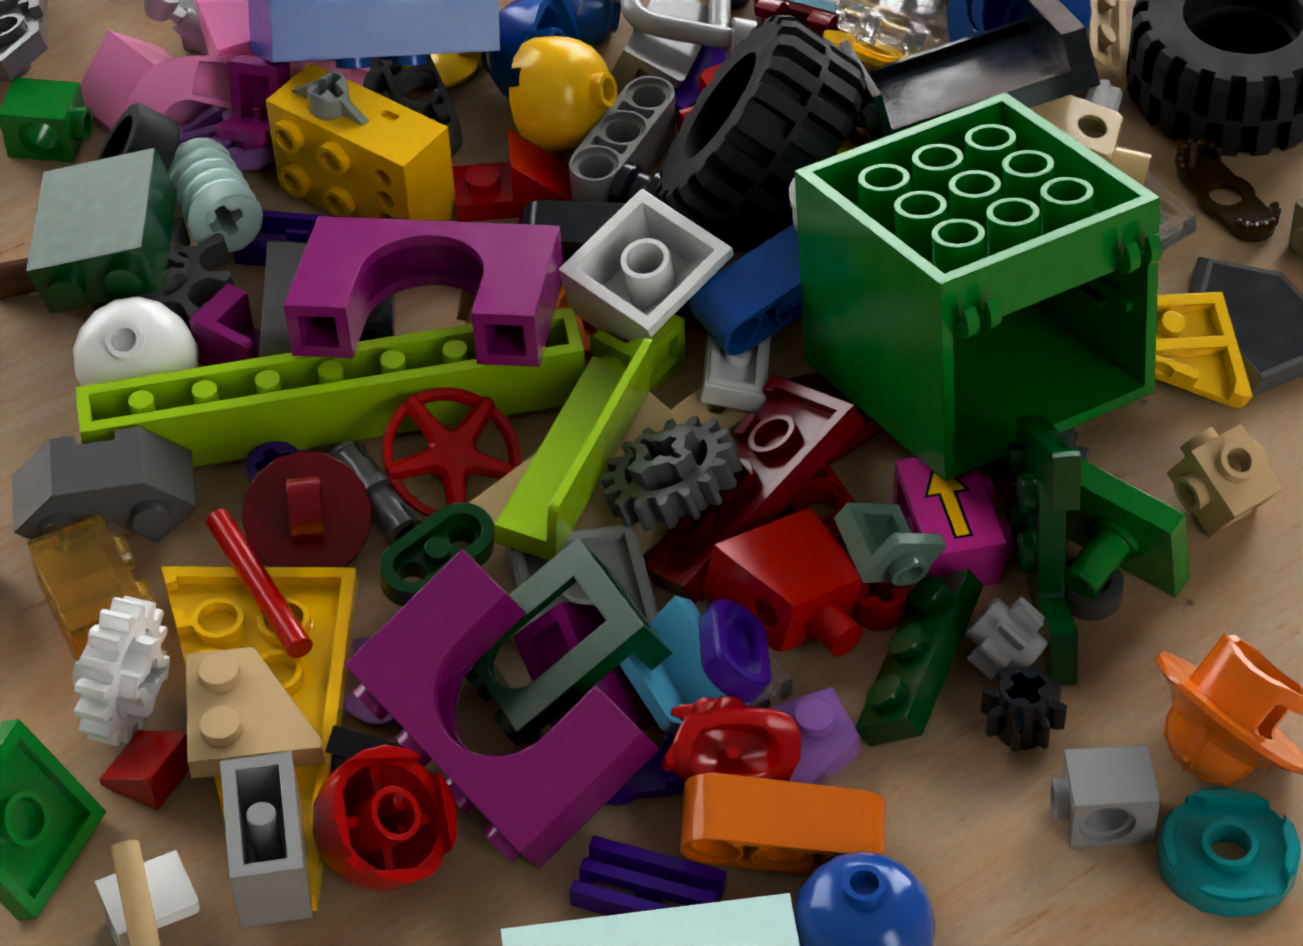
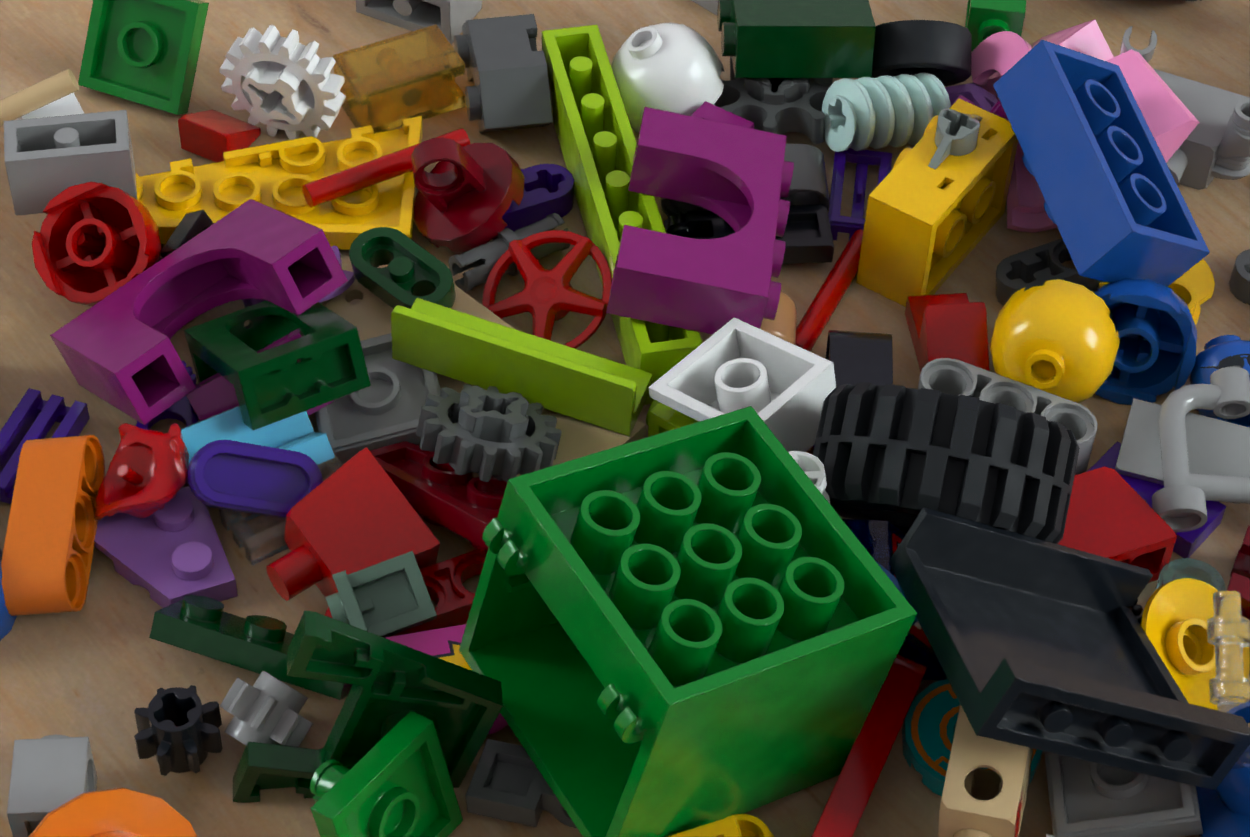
camera: 85 degrees right, 0 degrees up
tan wing [186,647,325,779] -> none

